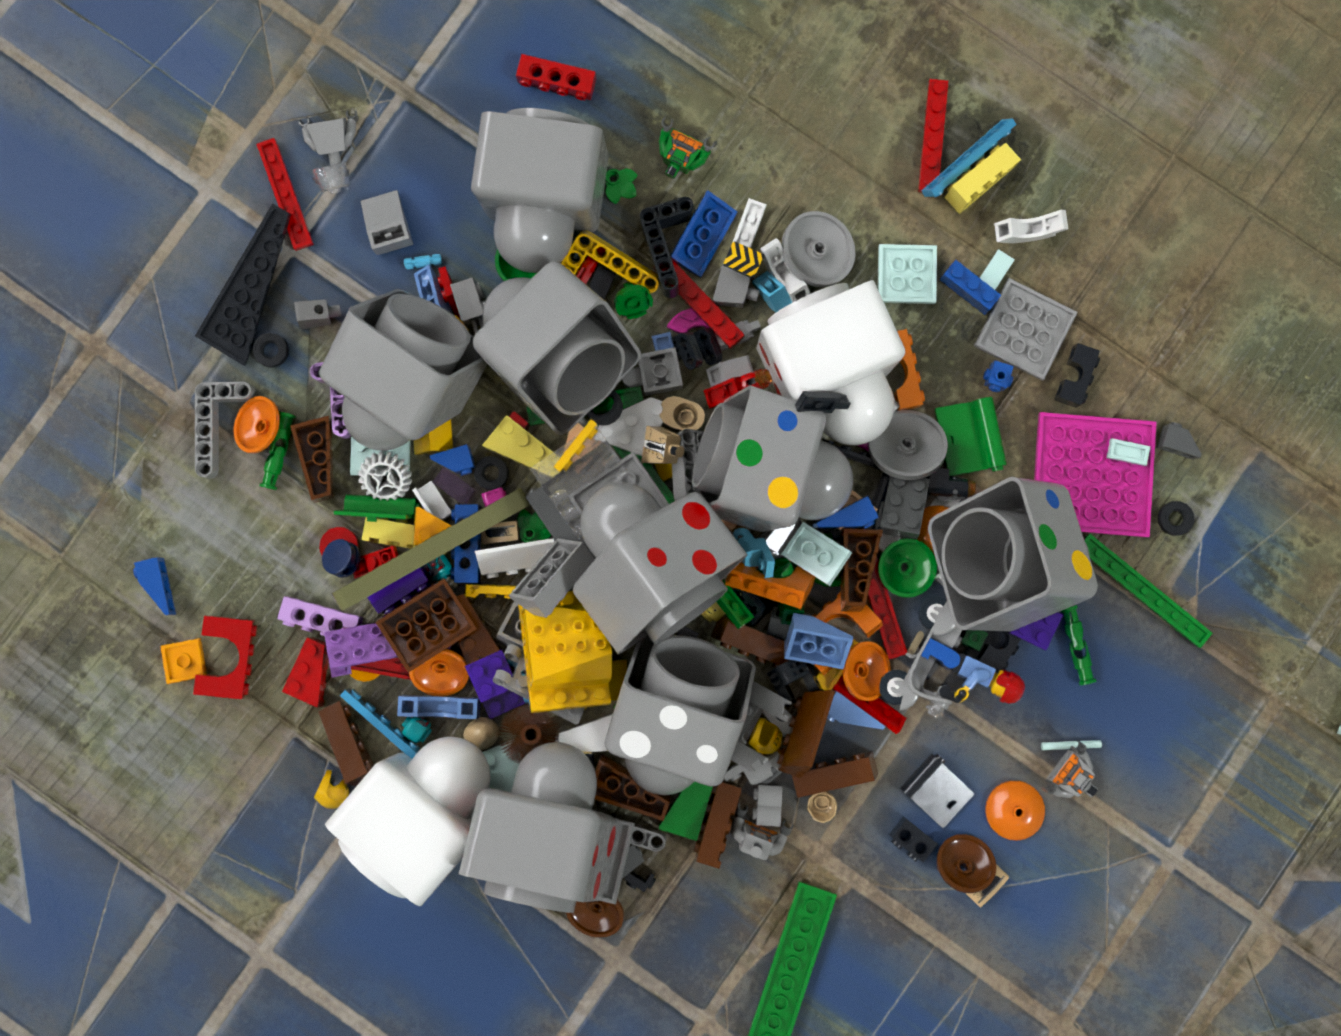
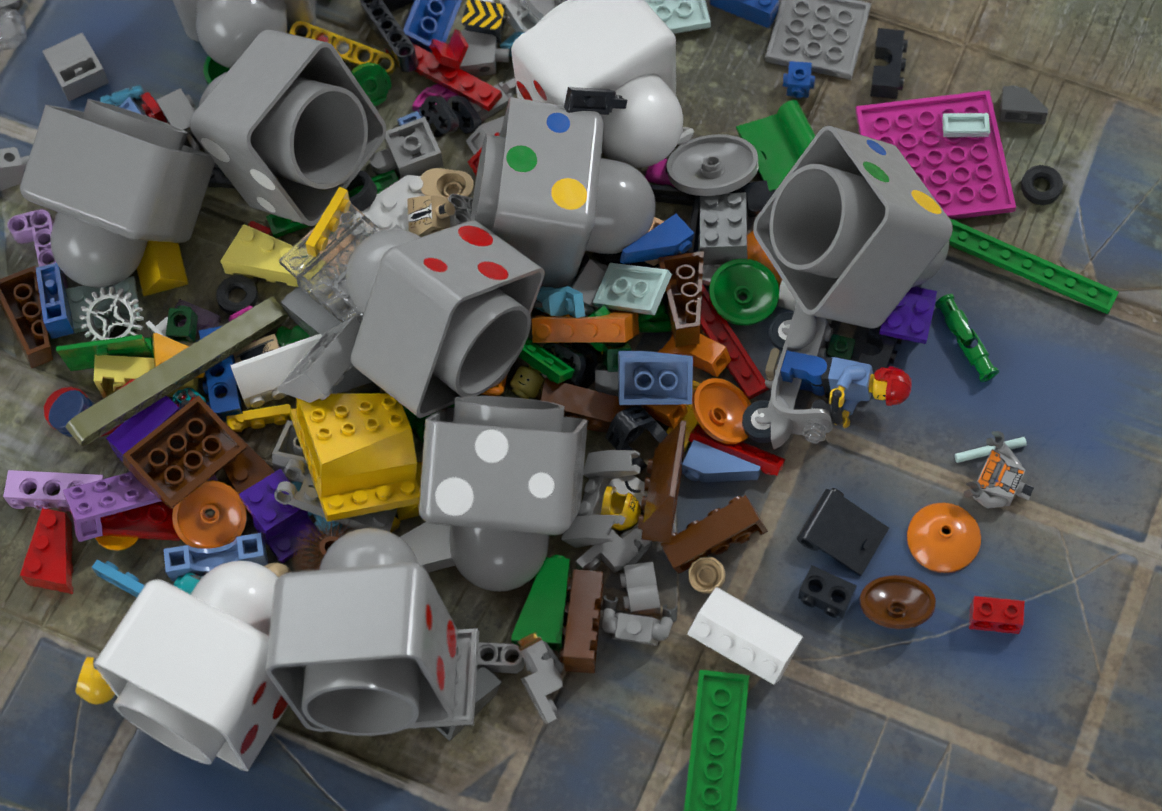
camera: 10 degrees left, 20 degrees down
reddish brown wedge [318,701,374,787] -> none
blue slope [429,444,476,476] -> none
reddish brown dish [566,899,624,938] -> none
reddish brown wedge [595,754,670,821] -> none
black bracket [624,870,656,892] -> none
orange arch [893,329,925,411] -> none
tan slope [966,864,1009,908] -> none
none -> blue slope [36,263,74,339]
none -> dark green brick [166,305,198,343]
none -> red panel [429,29,469,70]
none -> light grey plate [518,632,564,724]
none -> white slope [687,587,803,684]
none -> red brick [969,596,1024,634]

